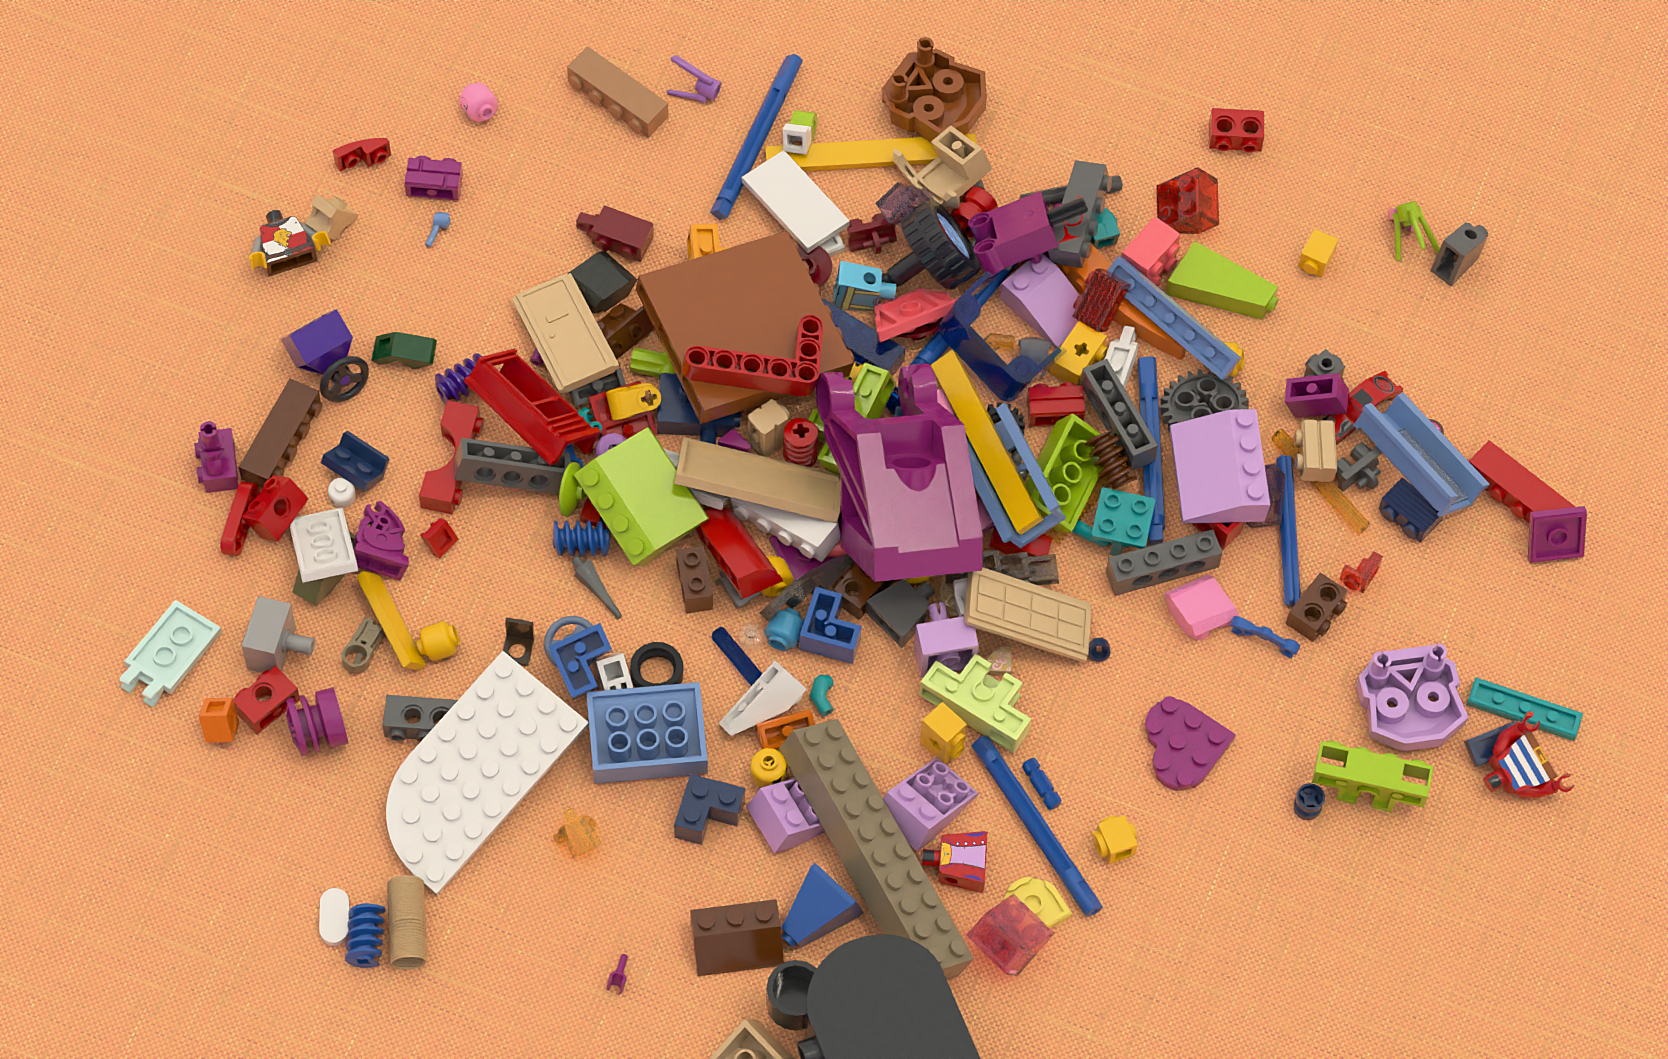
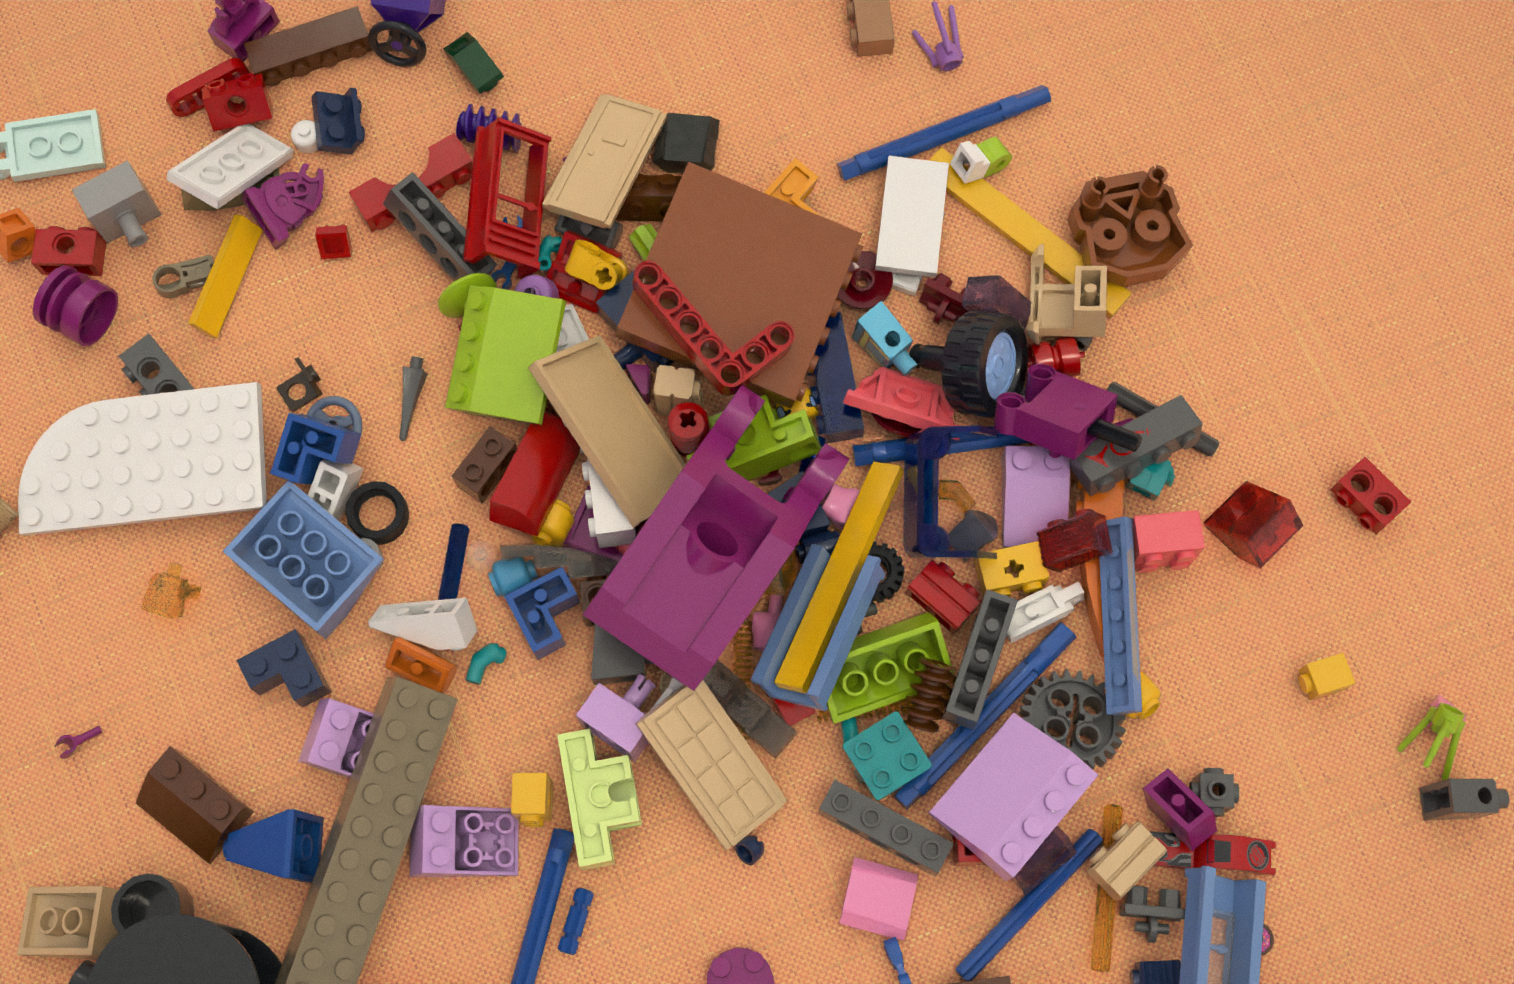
camera: 50 degrees right, 10 degrees up
yellow head [417,621,461,662] -> none
blue piece [553,521,610,556] -> none
dark red hinge [576,205,654,262] -> none
yellow head [750,748,787,788] -> none
torso [922,831,988,893] -> none
tan tile [986,646,1012,675] -> none
lime slope [1165,241,1279,319] -> none

